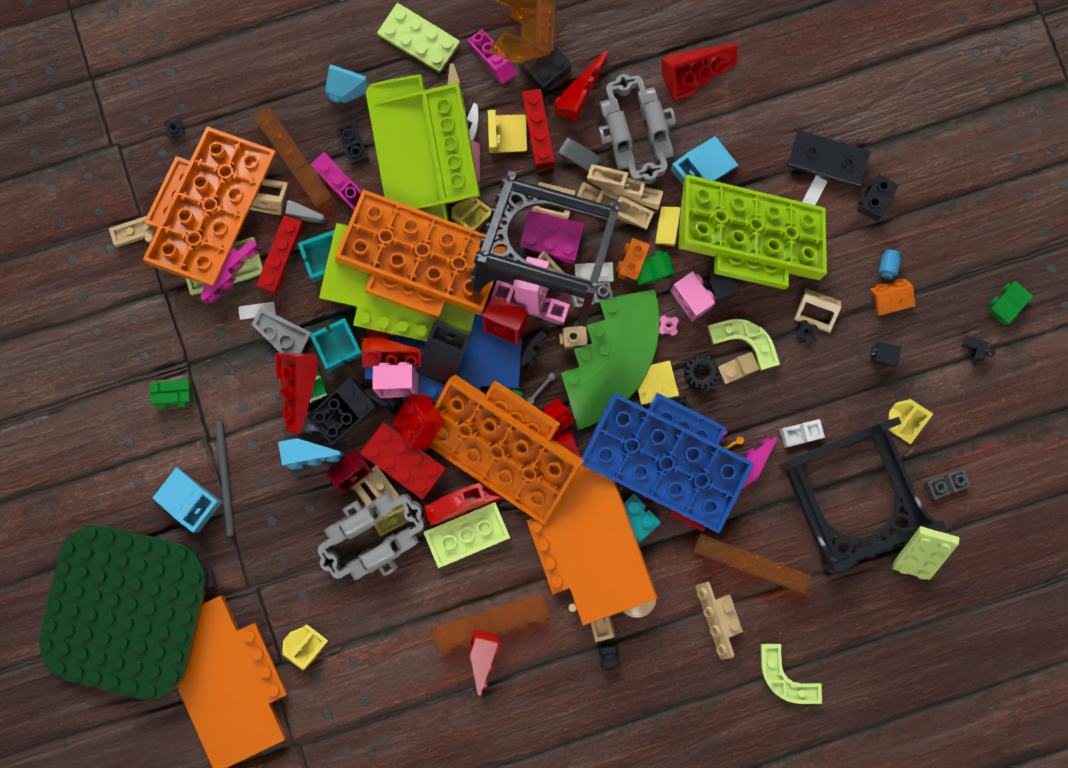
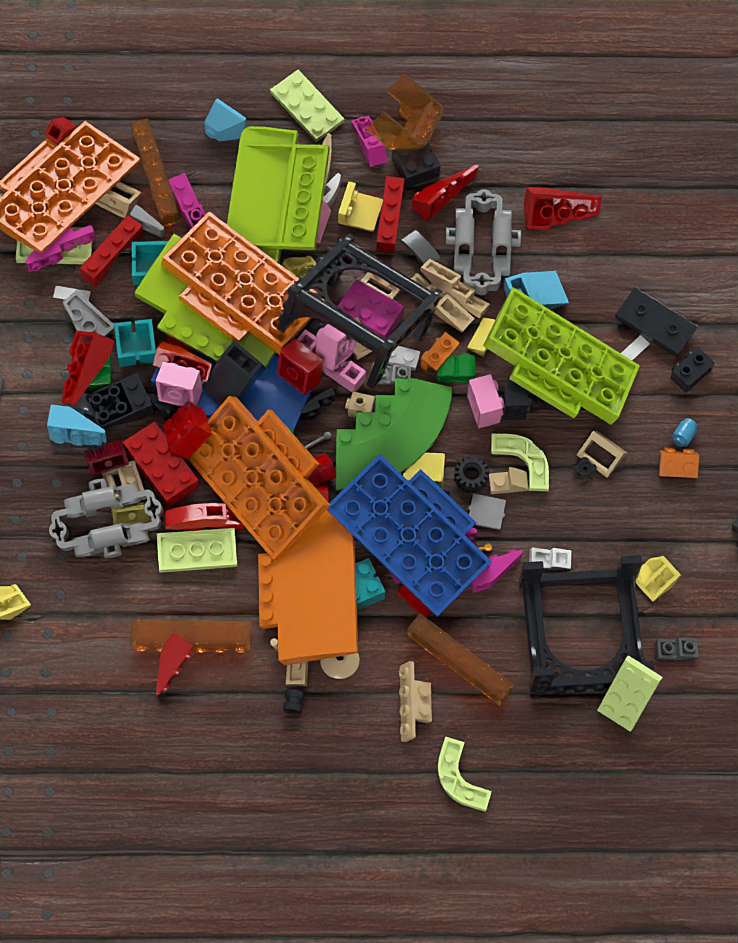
camera: 15 degrees right, 15 degrees down
black plate [164,118,184,138] -> none
black slope [336,121,368,164] -> none
bright pink plate [659,315,679,336] -> none
black brick [870,342,902,368] -> none
none -> red brick [44,117,77,145]
none -> light grey piece [468,493,506,530]

